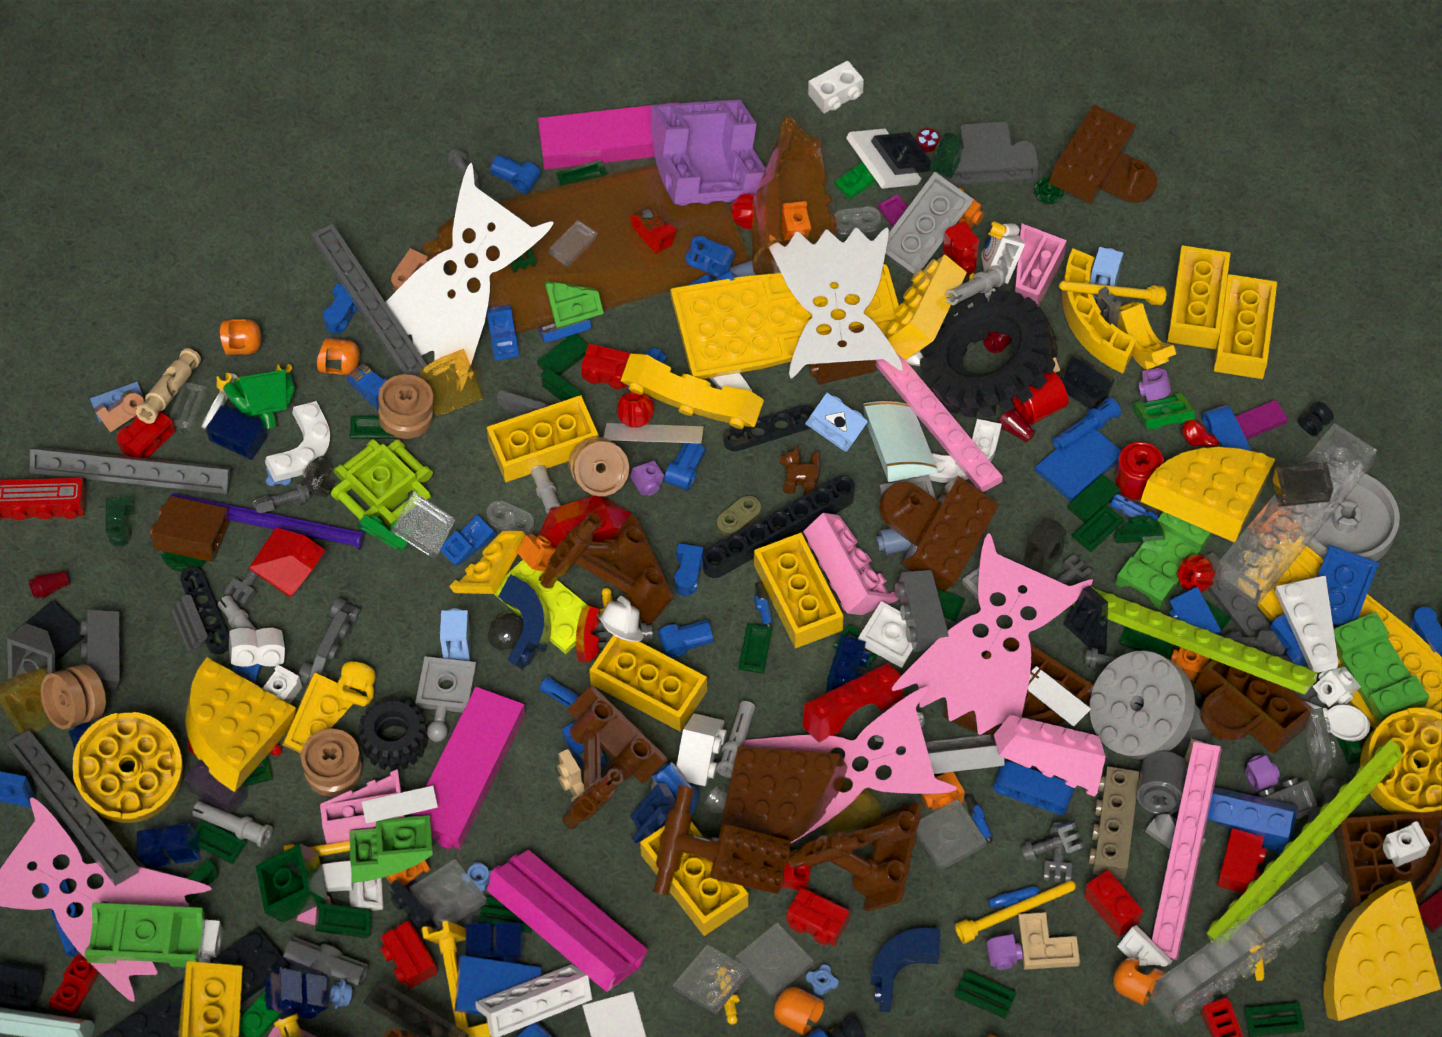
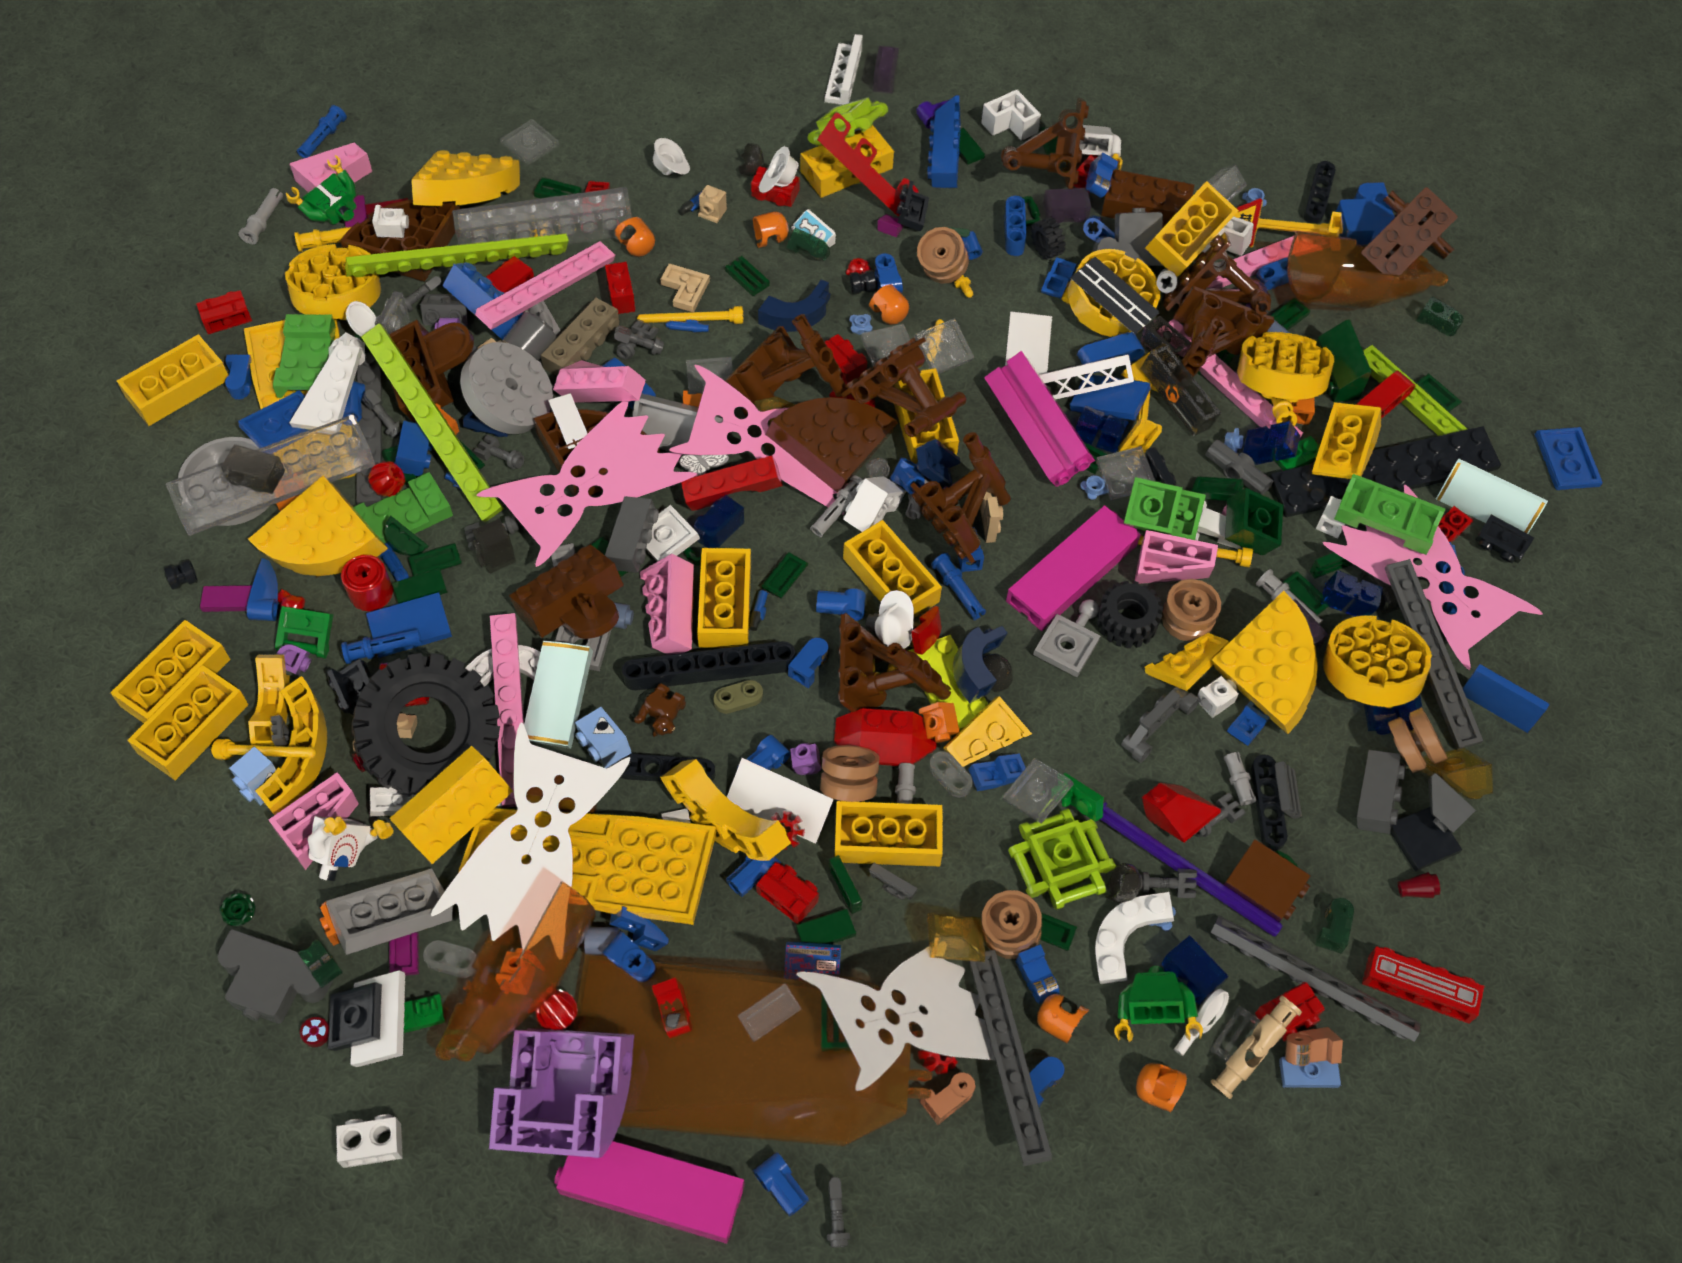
camera: 160 degrees left, 0 degrees up
white brick [229,628,285,667] -> none
yellow piece [337,661,376,707] -> none
white sticker [362,786,438,823] -> none
red brick [380,921,438,989] -> none
light blue brick [440,608,471,661] -> none
blue slope [486,305,519,361] -> none
bright green wing [544,280,604,328] -> none
dark green tile [556,159,609,192] -> none
red brick [943,221,979,276] -> none
light grey pin [945,265,1006,305] -> none
blue piece [965,795,993,843] -> none
medium lavender plate [986,934,1023,970] -> none
reddish brown brick [1049,105,1157,204] -> none
black wing [1063,585,1108,654] -> none
white tile [1117,925,1172,966] -> none

